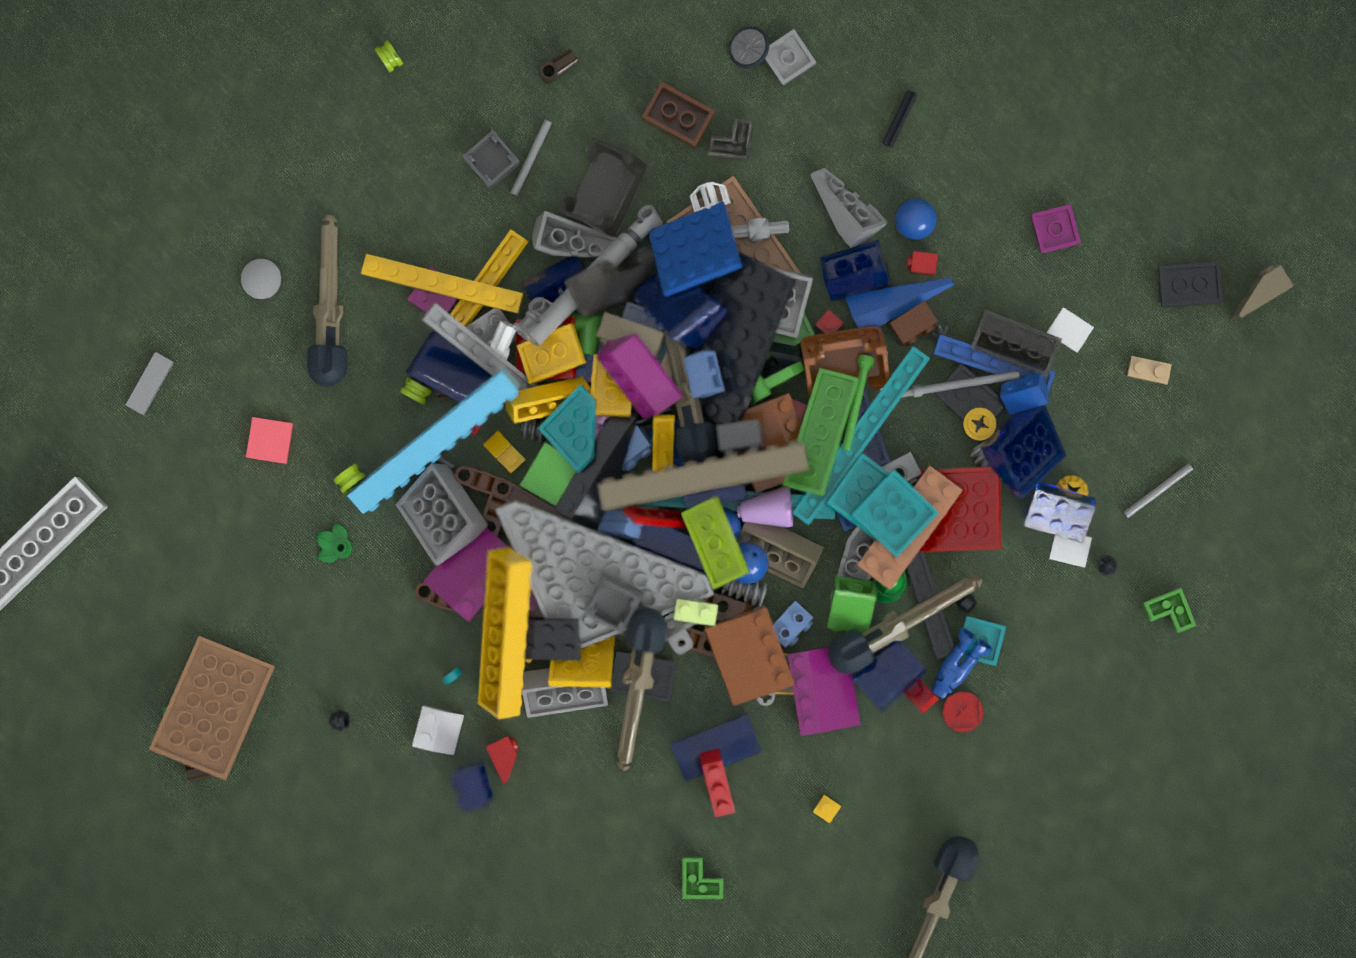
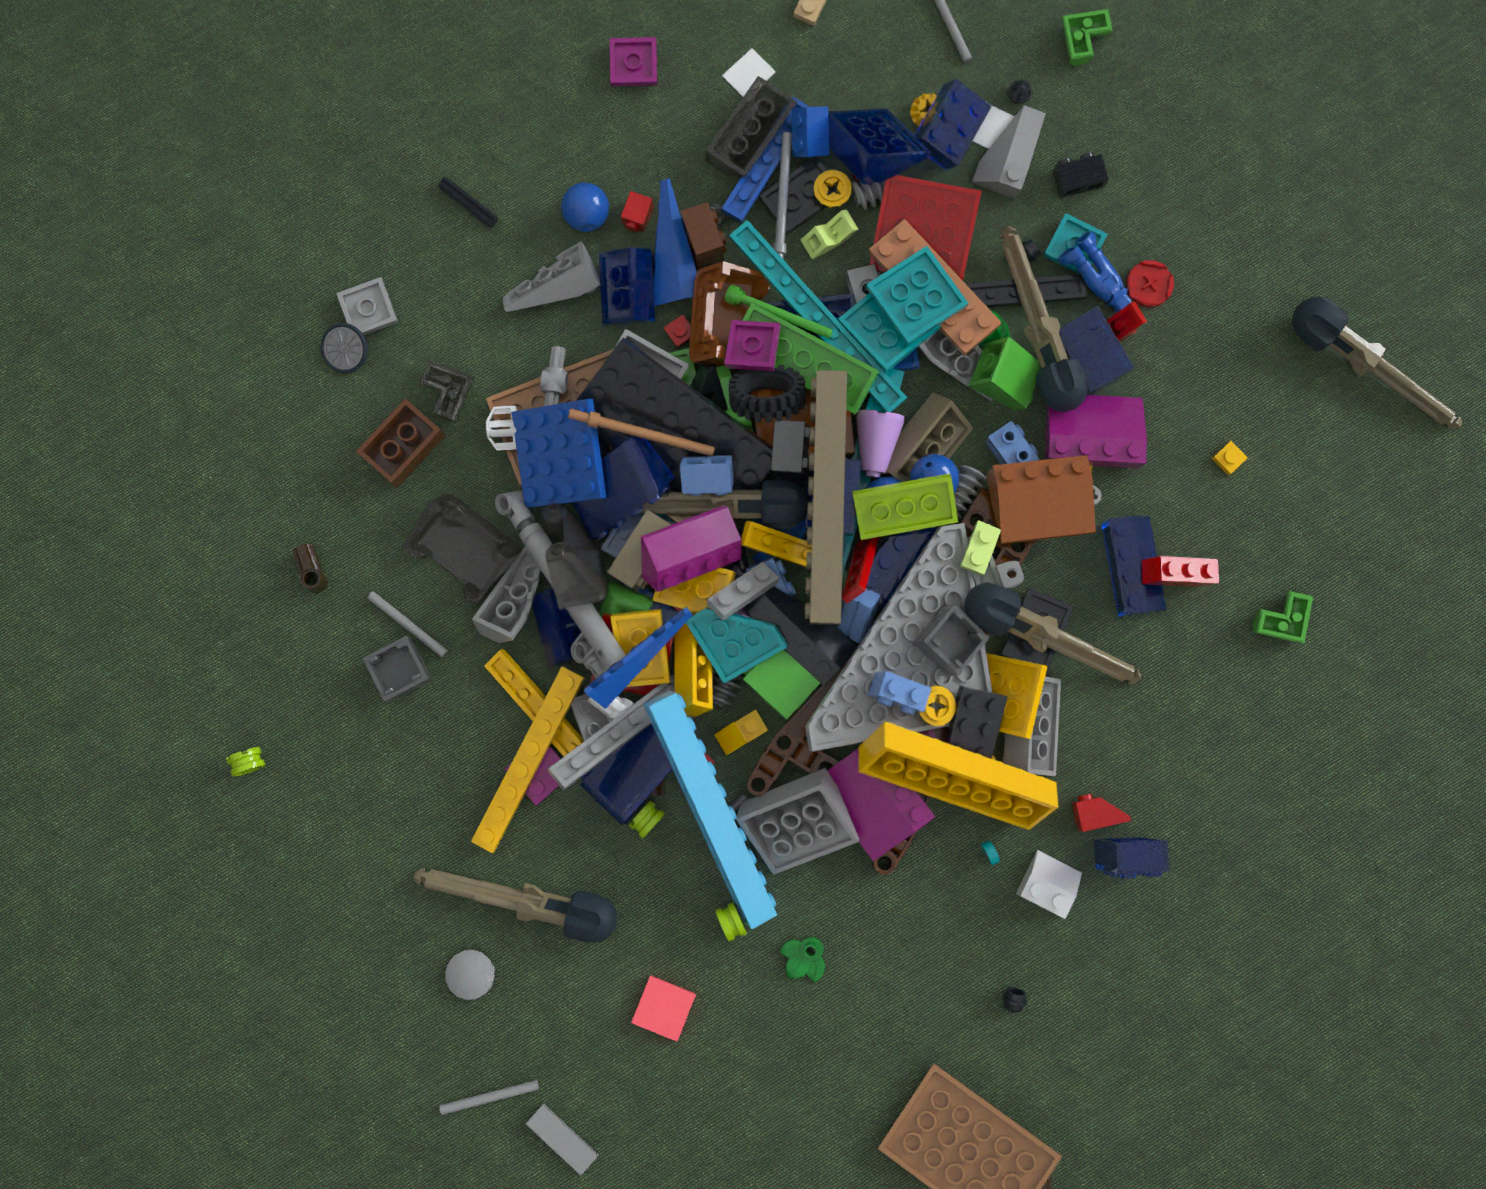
camera: 75 degrees left, 5 degrees down
none -> light grey bar [439,1080,539,1115]
none -> medium nougat bar [568,408,714,456]
none -> blue wedge [584,607,693,709]
none -> light grey plate [707,562,779,621]
none -> magenta plate [724,320,781,372]
none -> black tyre [729,365,806,423]
none -> yellowish green slope [801,210,858,259]
none -> medium blue brick [868,671,931,715]
none -> yellow gear [918,686,956,726]
none -> light grey wedge [972,105,1046,199]
none -> black brick [1052,153,1109,198]

